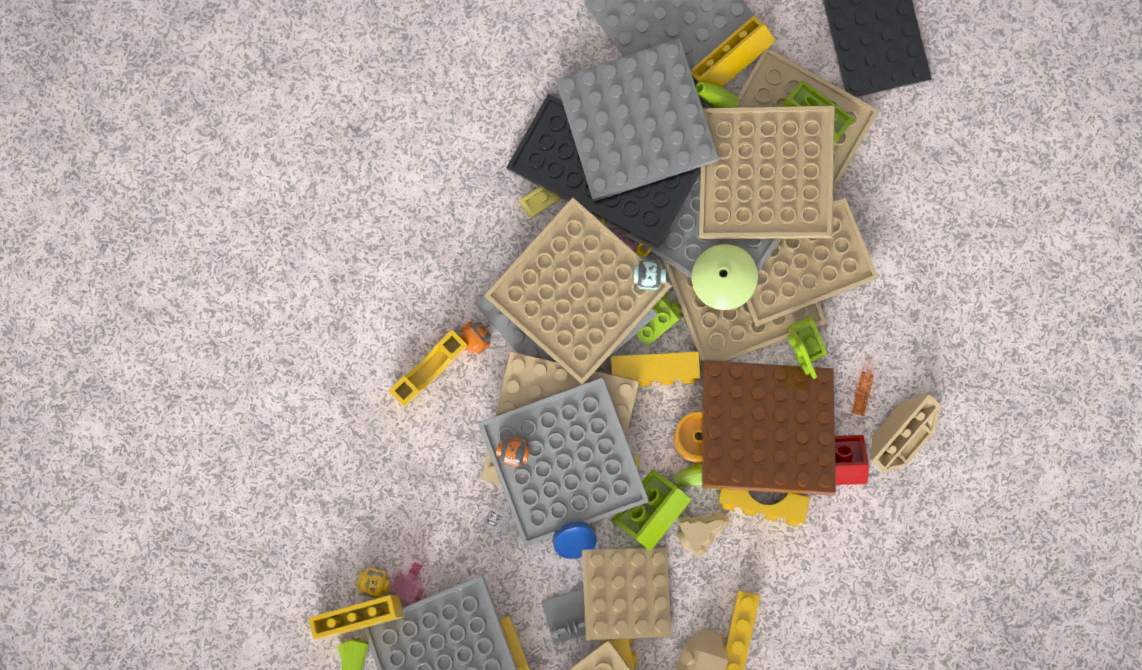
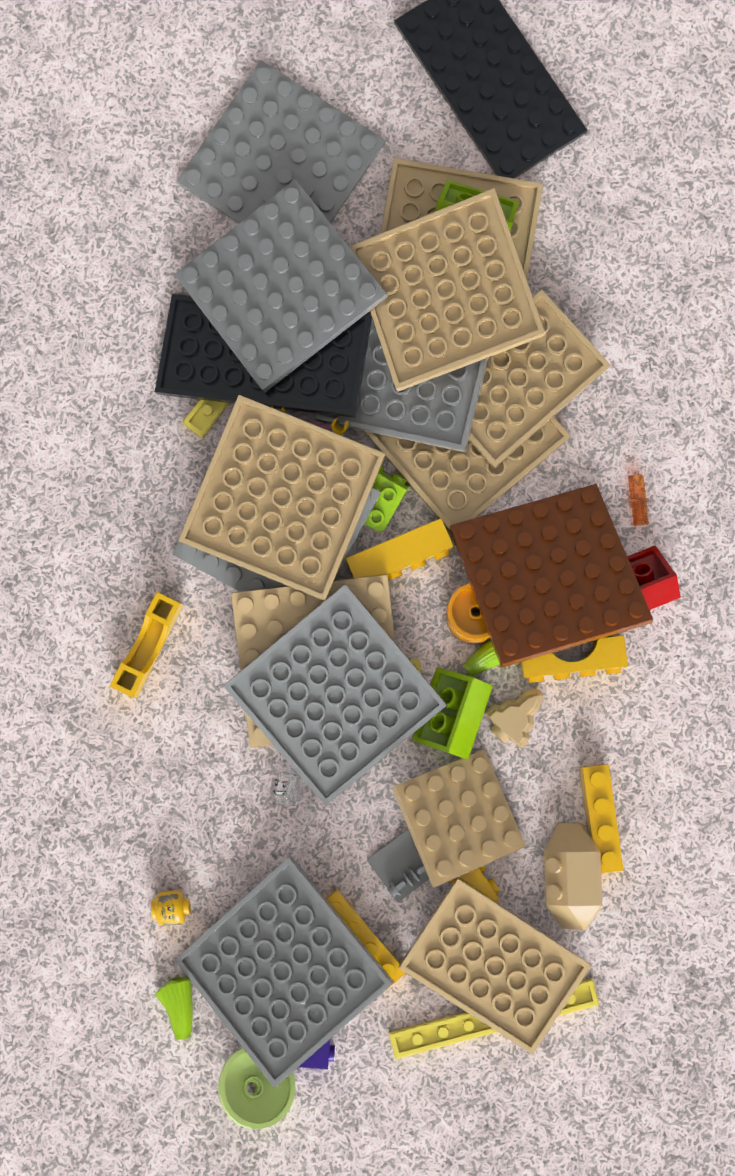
camera: 20 degrees left, 0 degrees up
yellow brick [308,595,404,640] -> none
clear pink brick [388,562,425,604] -> none
orange head [459,322,491,354] -> none
head [496,437,530,467] -> none
blue tile [552,522,597,559] -> none
head [634,260,666,290] -> none
yellow brick [690,15,775,87] -> none
yellowish green dish [692,244,758,310] -> none
lime piece [696,82,739,108] -> none
lime bracket [787,316,828,379] -> none
tan wedge [870,392,942,473] -> none

